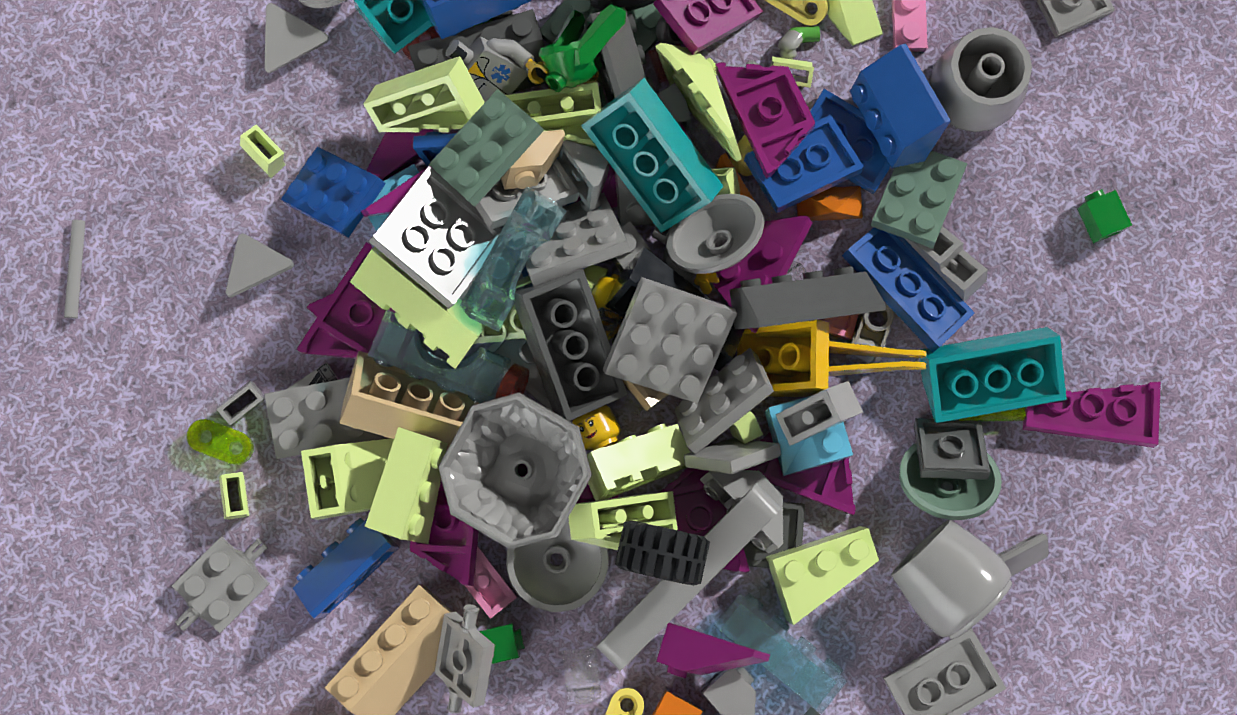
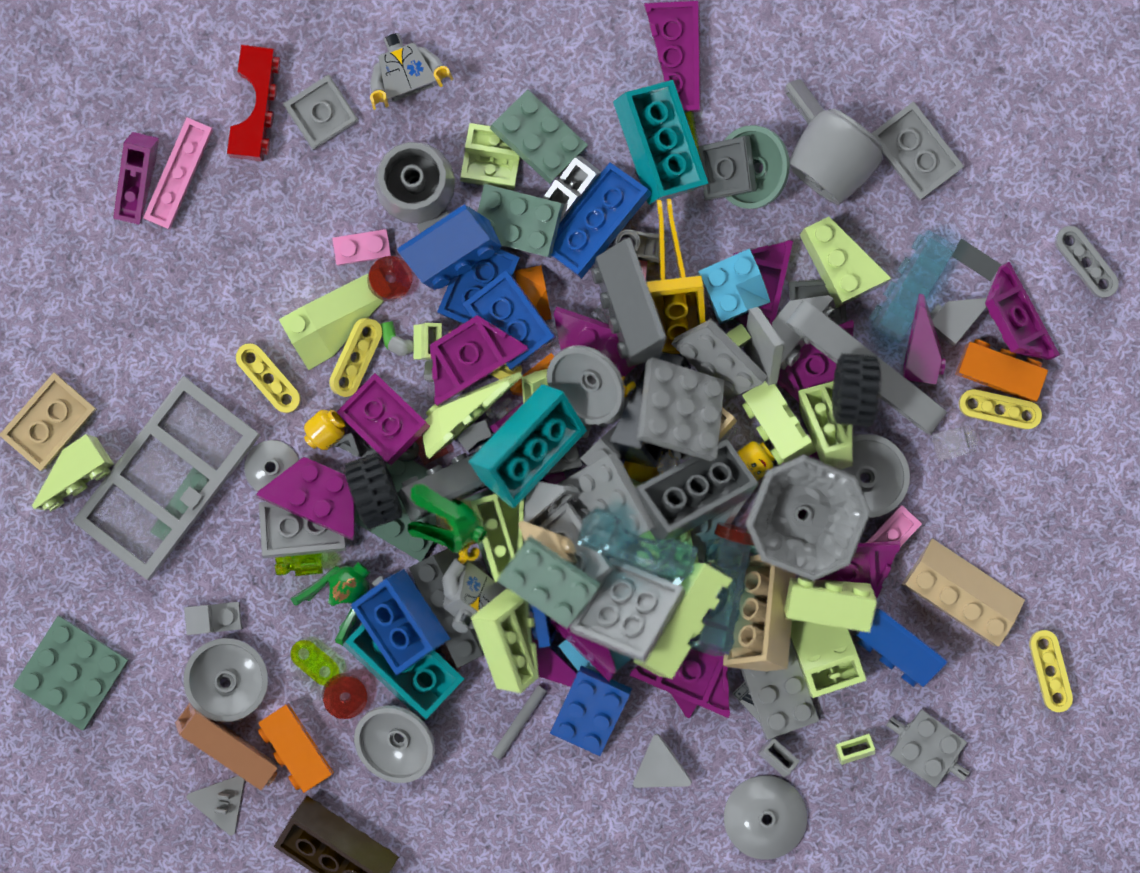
camera: 90 degrees left, 5 degrees up
clear neon green plate [187,419,254,465] -> none
yellowish green piece [240,125,286,178] -> none
light grey piece [264,3,329,73] -> none
light grey plate [435,604,495,714] -> none
green brick [479,623,525,664] -> none
light grey slope [776,381,863,446] -> none
green brick [1077,189,1132,244] -> none
none -> clear red piece [367,256,412,301]
none -> light grey torso [370,33,454,110]
none -> yellowish green slope [460,123,520,190]
none -> sand green plate [490,90,588,184]
none -> light grey bar [492,685,547,760]
none -> light grey dish [724,775,807,860]

